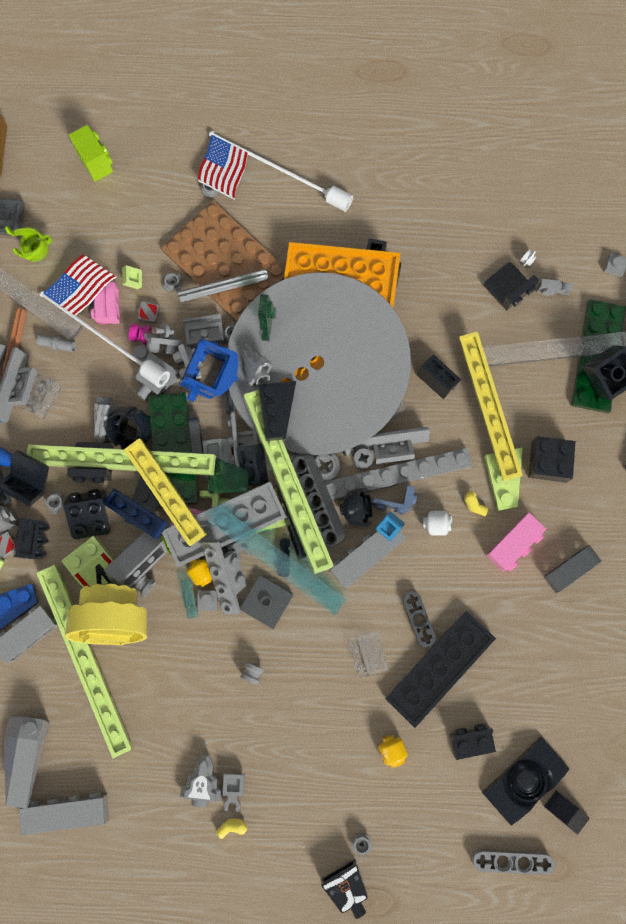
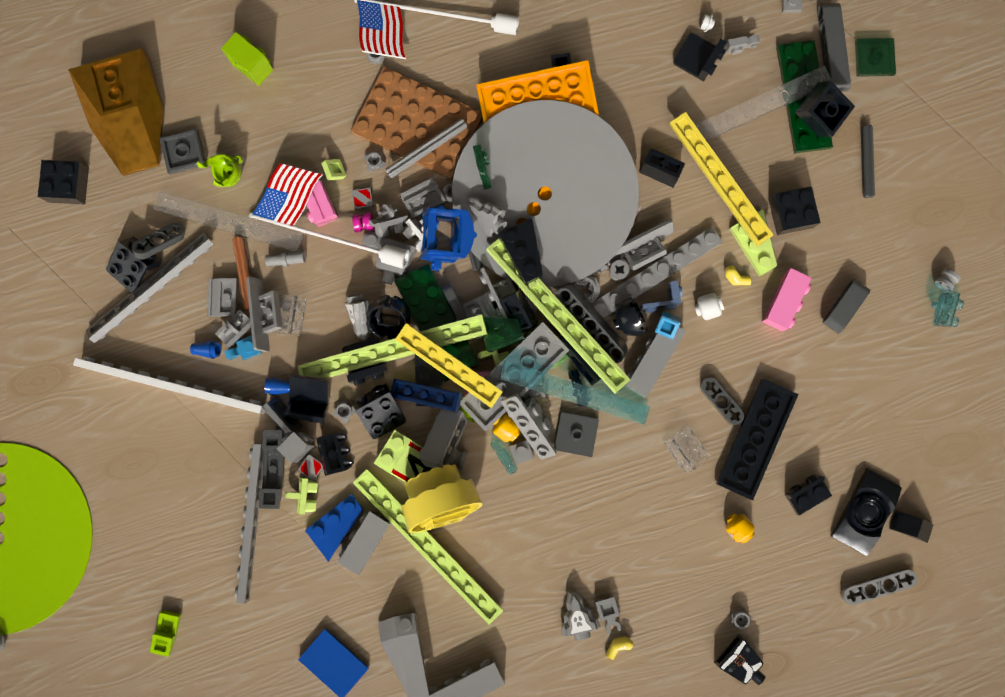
camera: 20 degrees left, 5 degrees up
light grey wheel [240,662,265,685] -> none

